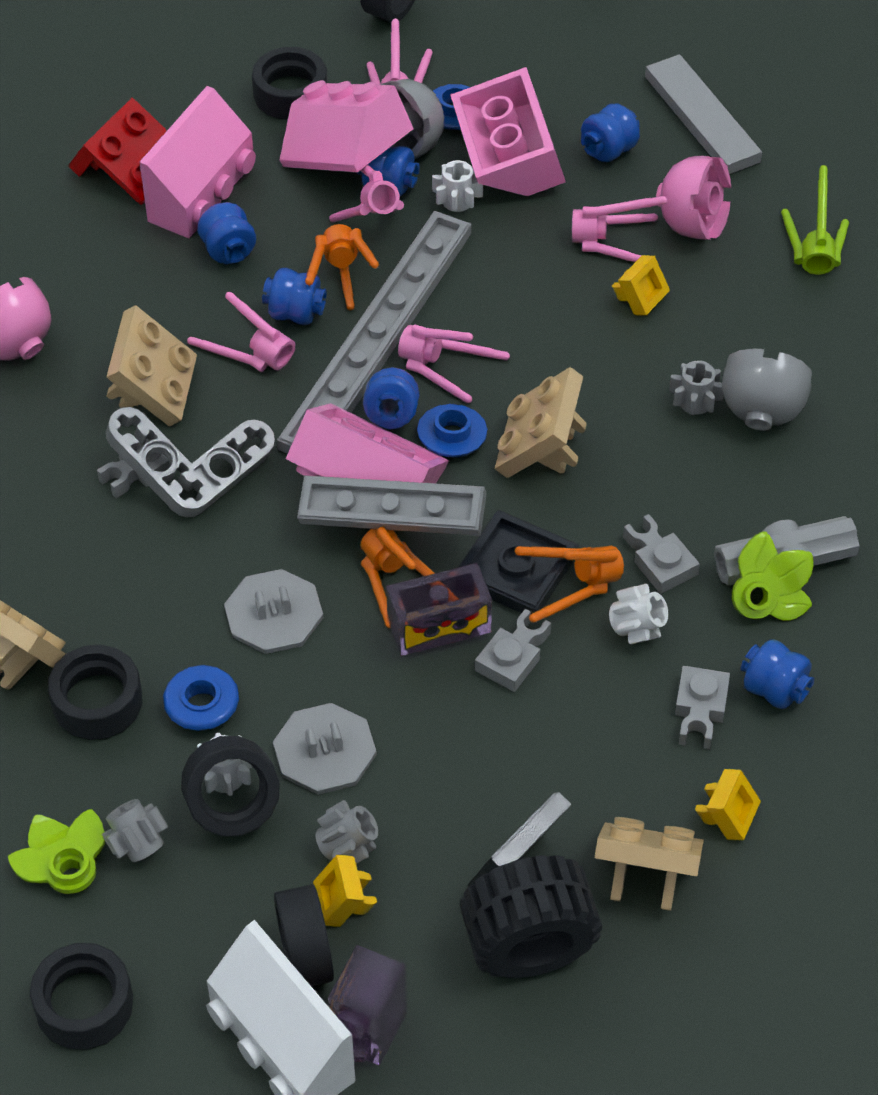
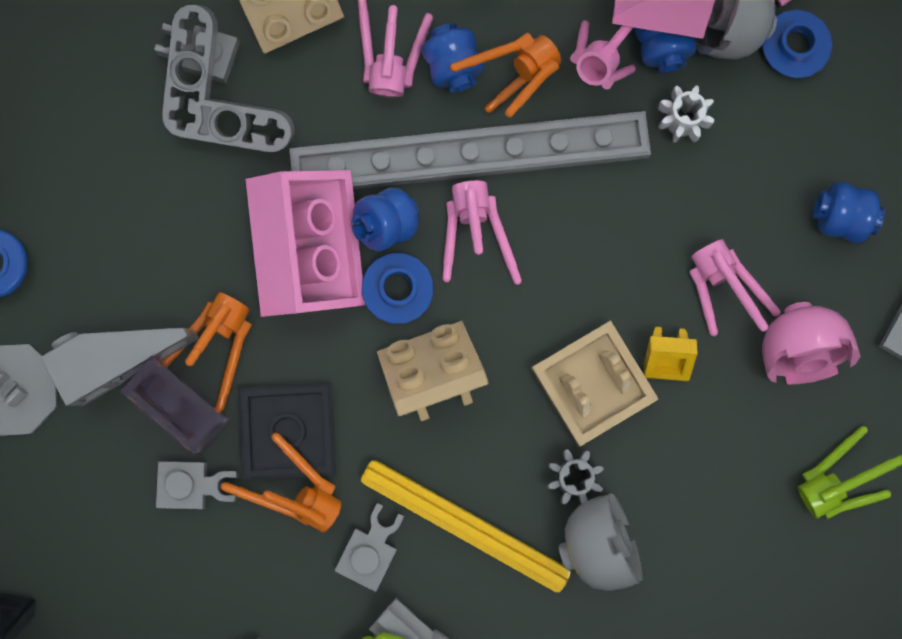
camera: 55 degrees right, 30 degrees up
light grey piece [224,569,324,654] -> none
light grey tile [297,475,487,536] -> none
bright pink slope [450,67,566,196] -> none
white gear [609,584,668,645] -> none
none -> light grey slope [40,328,199,407]
none -> yellow axle [361,460,571,592]
none -> tan plate [531,320,659,447]

